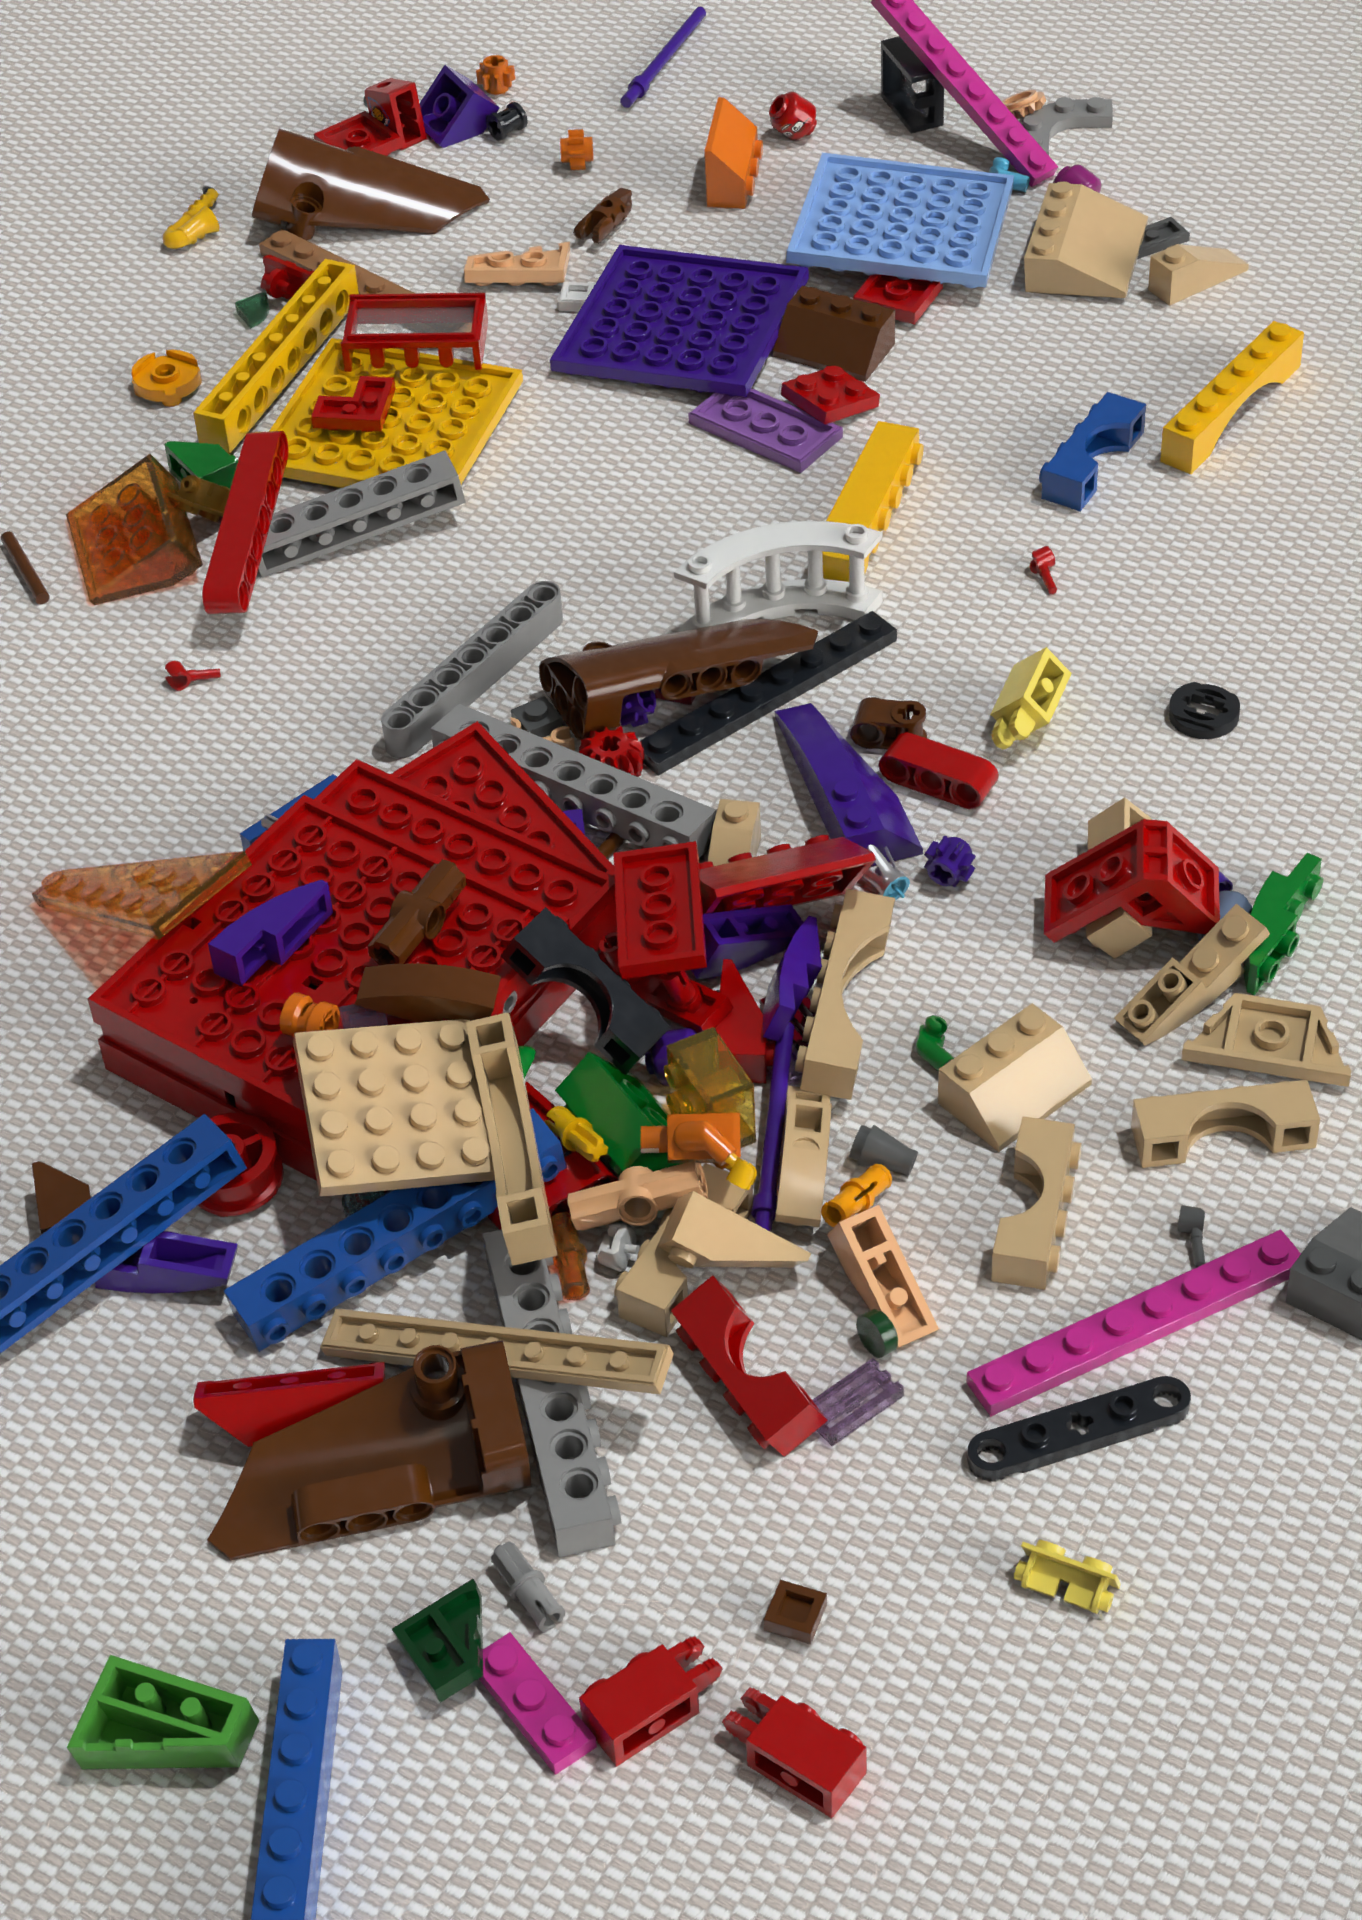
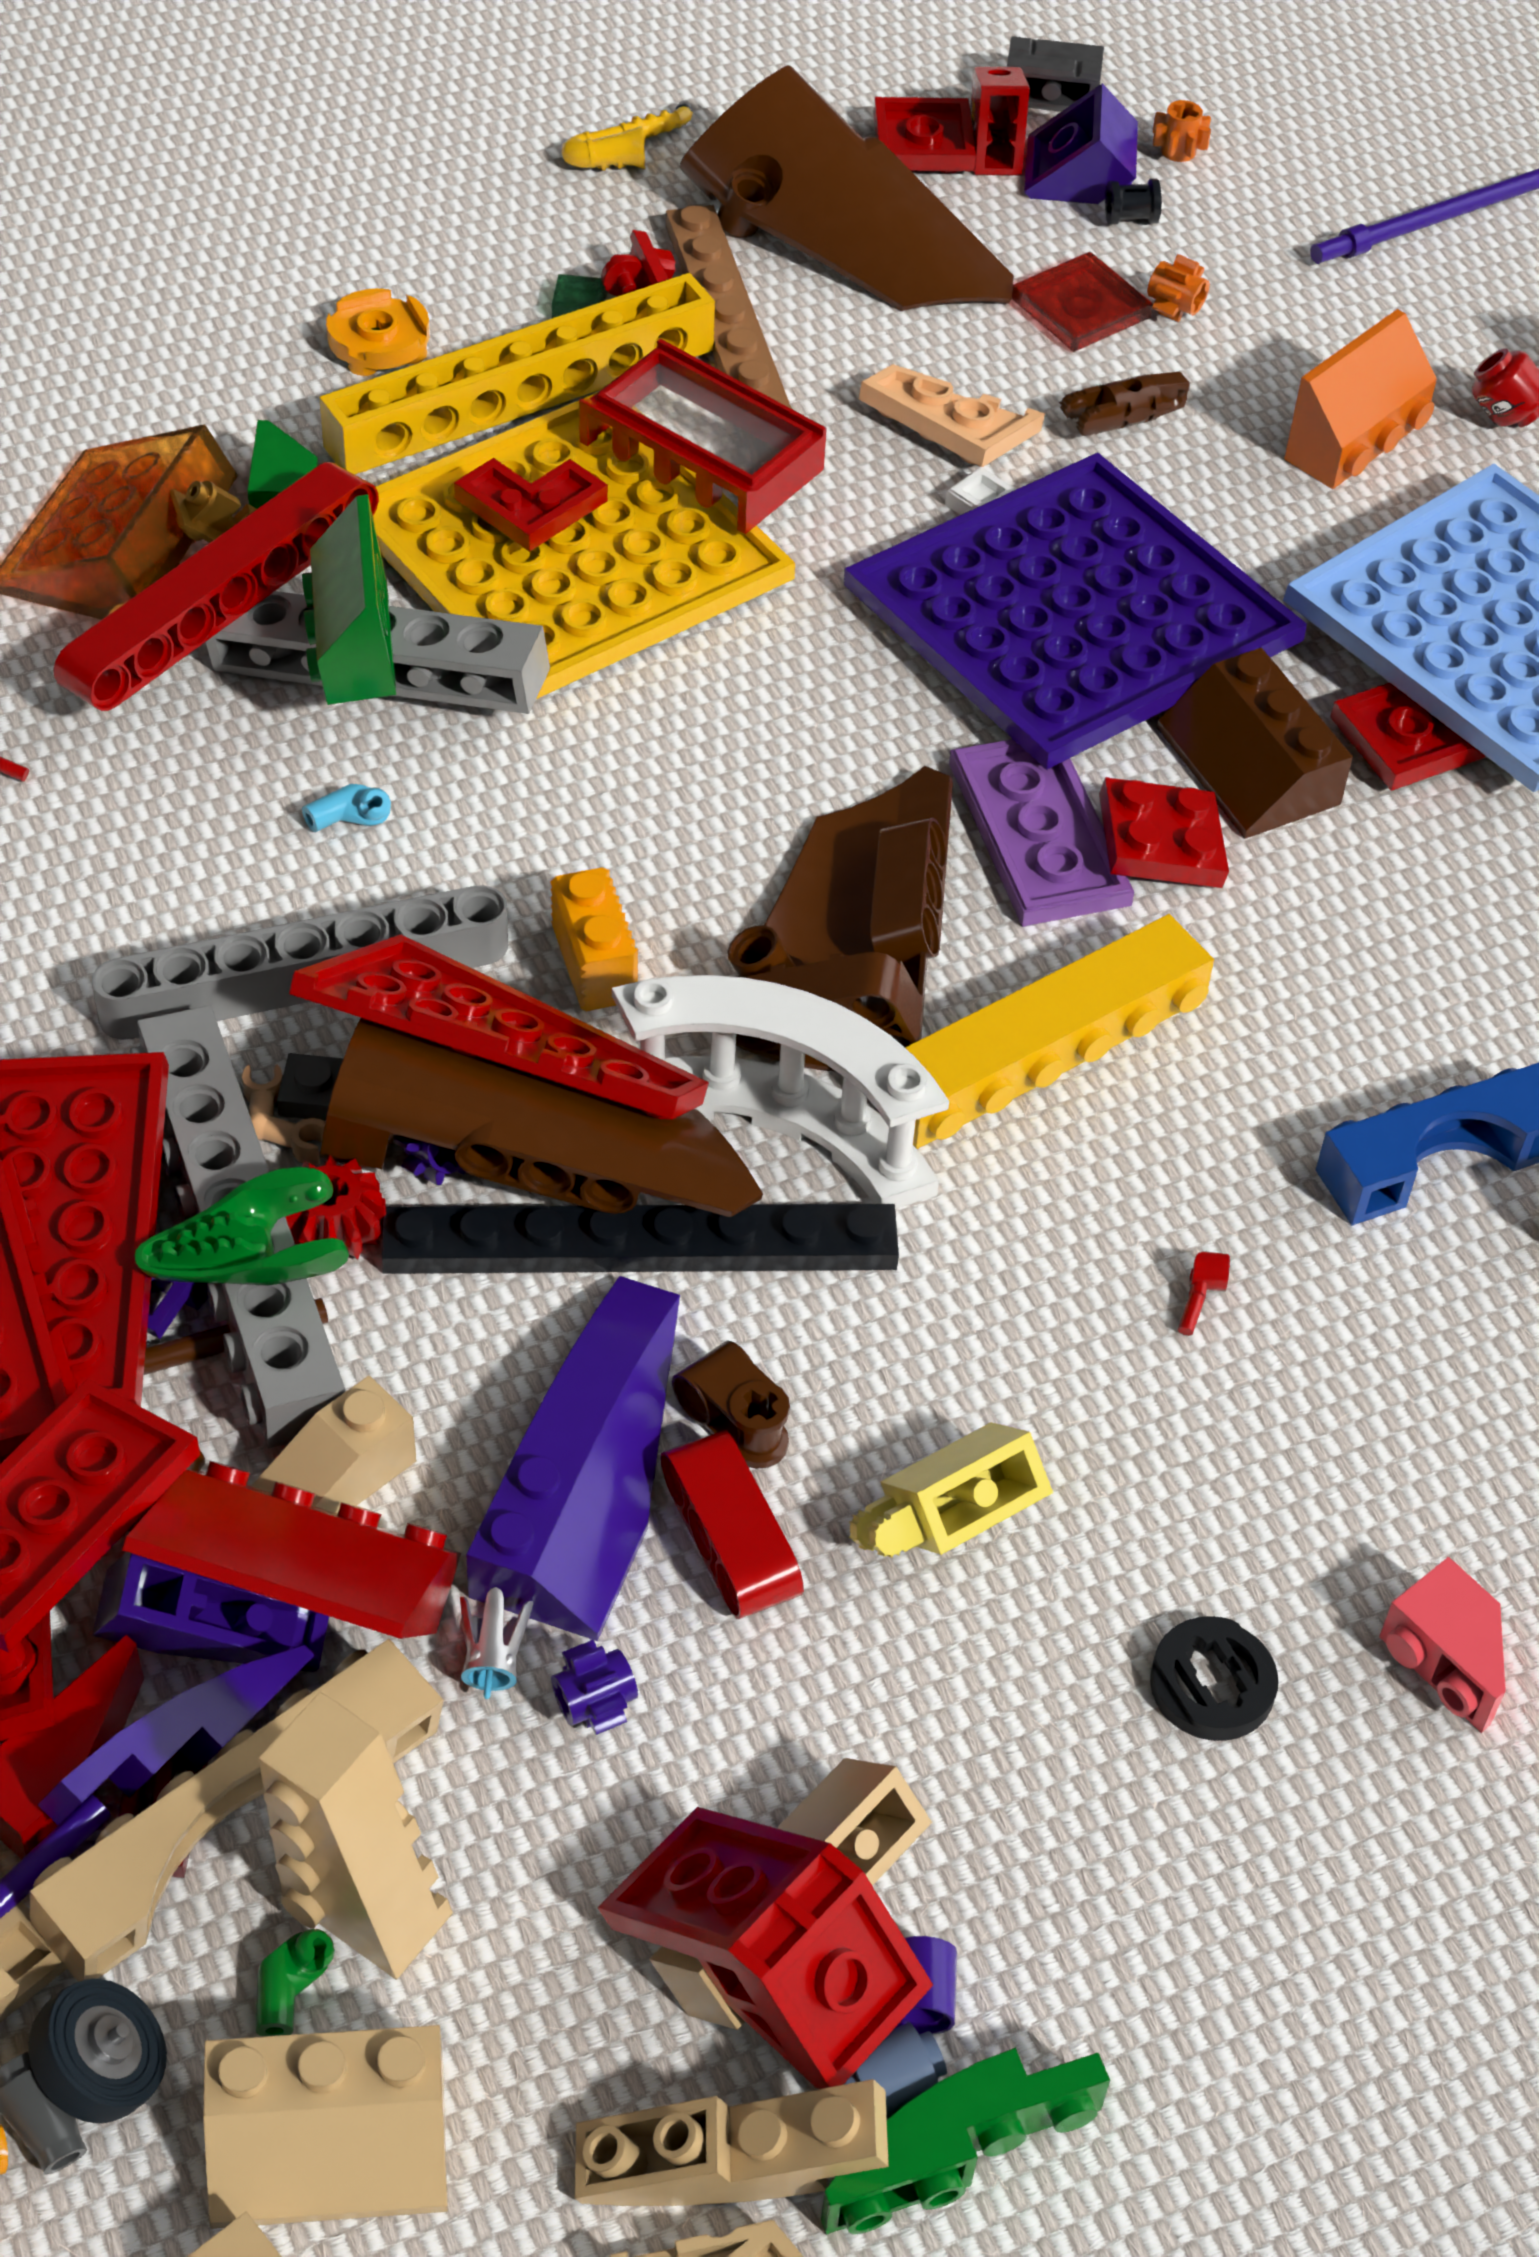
camera: 30 degrees right, 5 degrees up
none -> black wheel [28,1979,167,2123]
none -> green animal [135,1167,349,1286]
none -> tan wedge [258,1690,453,1980]
none -> red wing [289,934,709,1120]
none -> green slope [302,494,396,705]
none -> medium azure arm [302,784,391,832]
none -> light orange brick [550,867,638,1012]
none -> reddish brown panel [727,766,953,1071]
none -> flat silver brick [1007,36,1104,111]
none -> clear red tile [1012,251,1153,352]
none -> coral slope [1379,1557,1506,1733]

